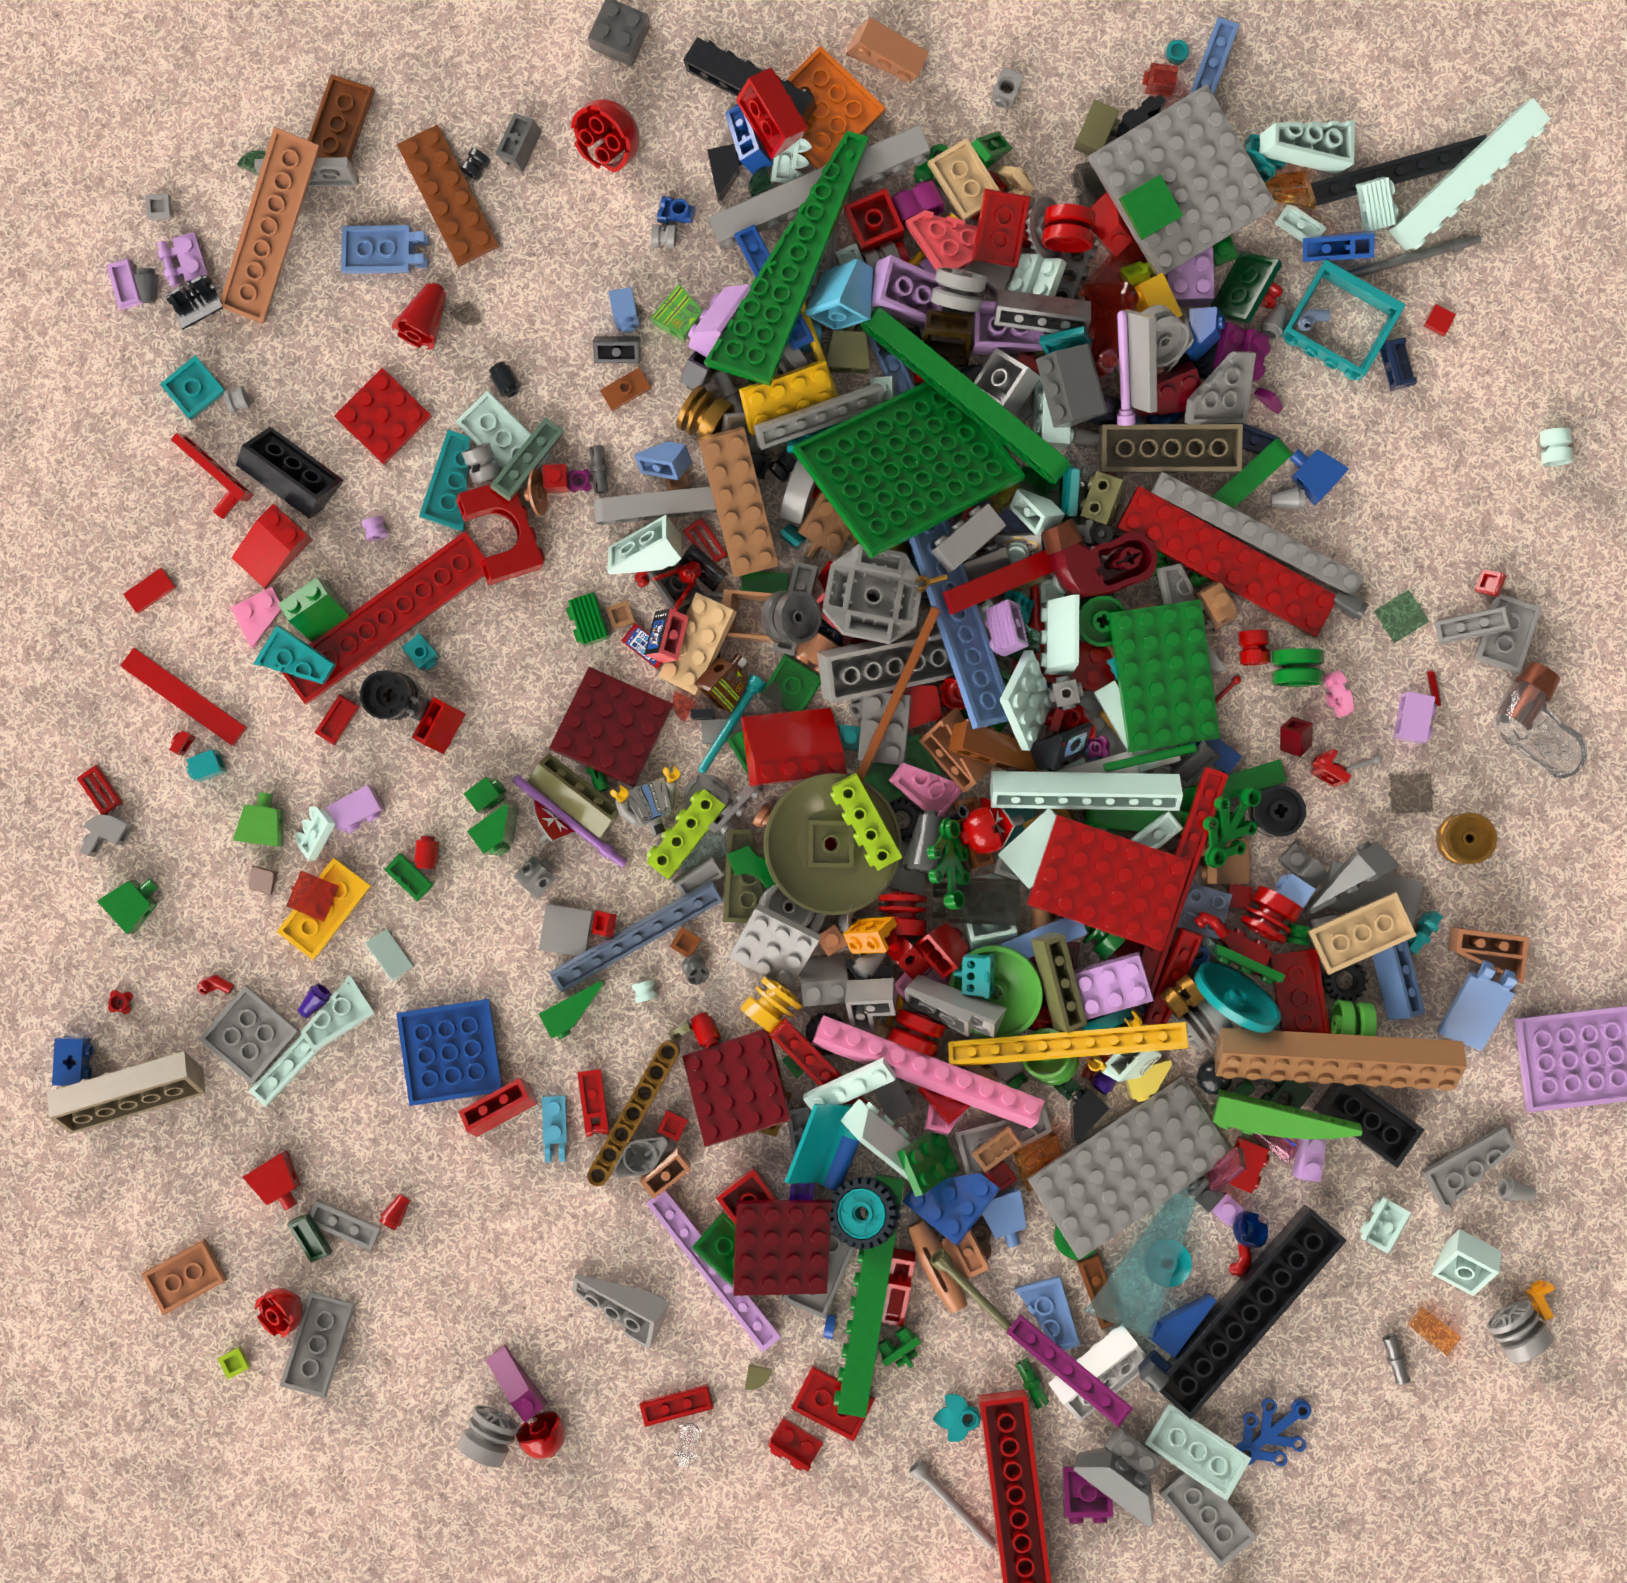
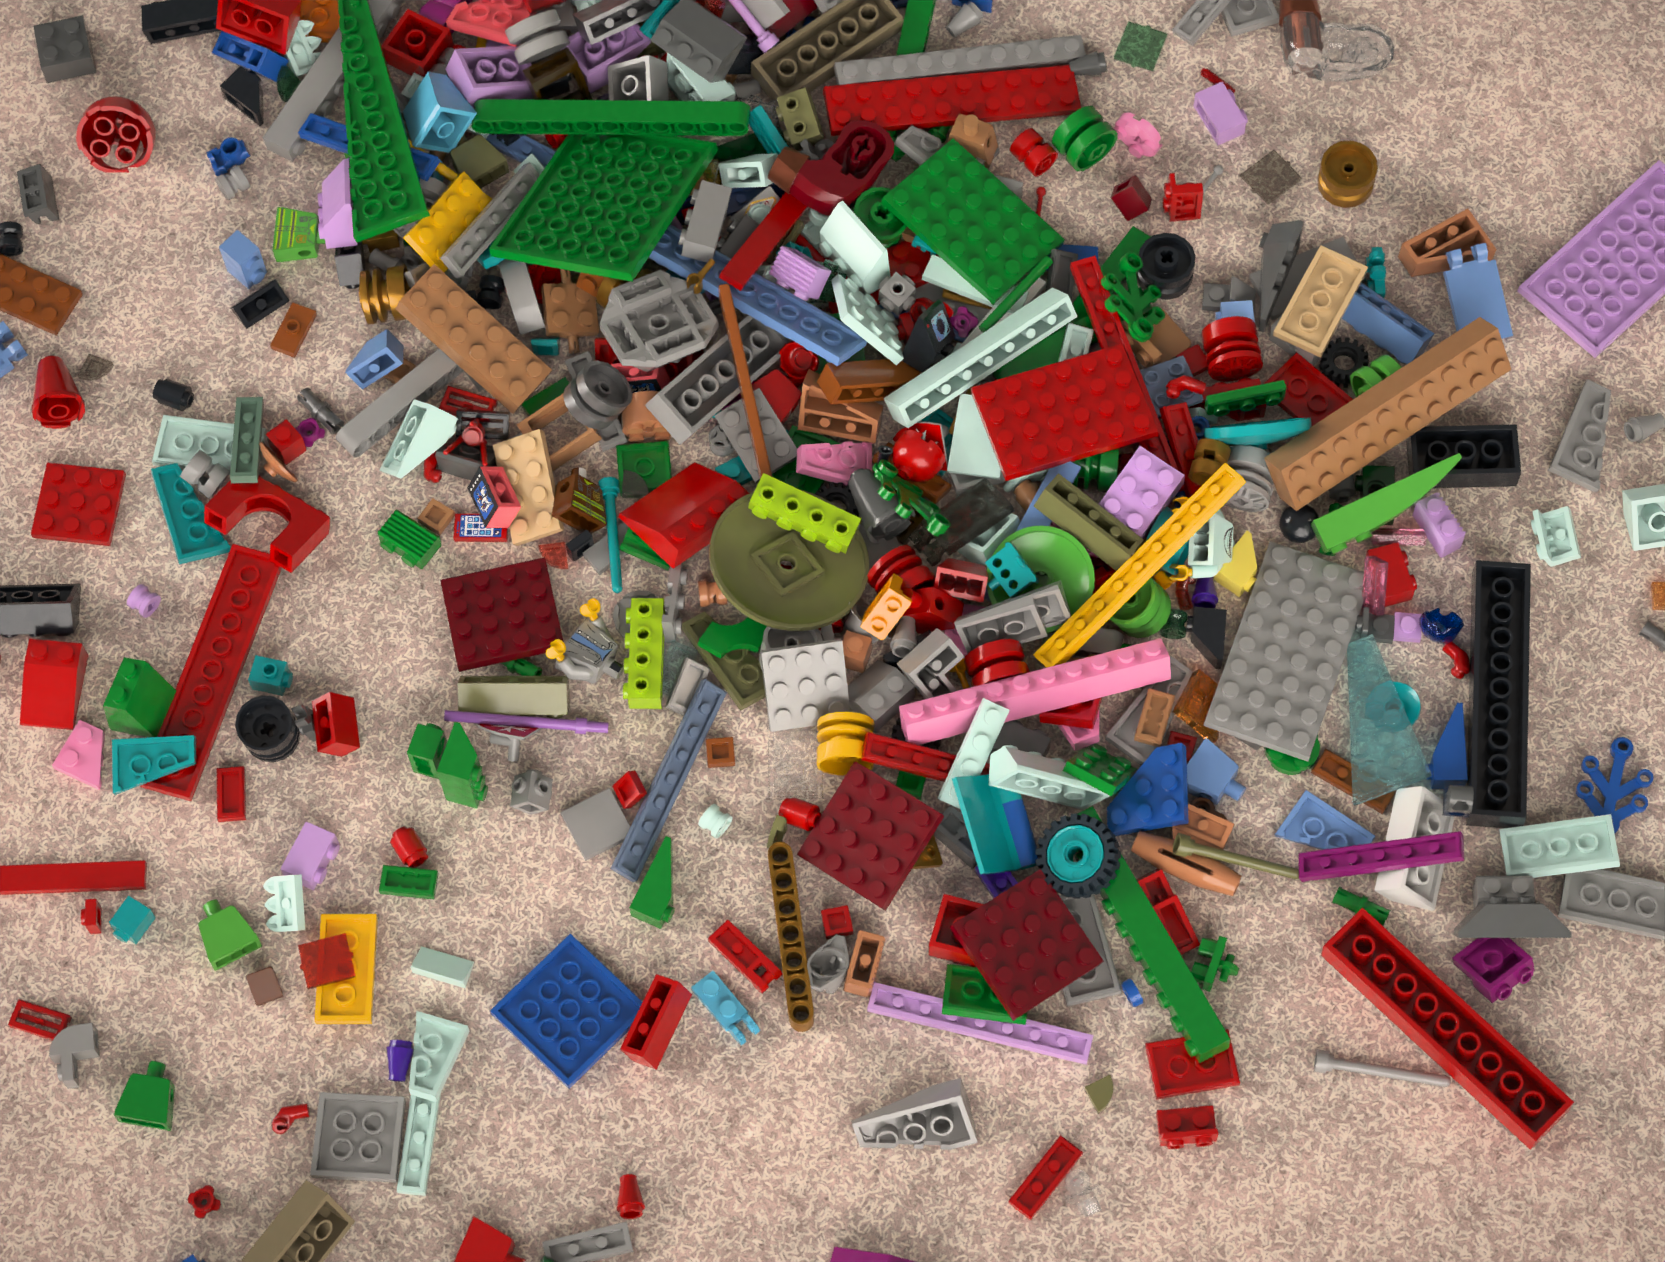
camera: 35 degrees left, 20 degrees down
dark grey wheel [681,955,709,985] -> none
teal plate [933,1394,981,1442] -> none
green wheel [1286,924,1312,946] -> none

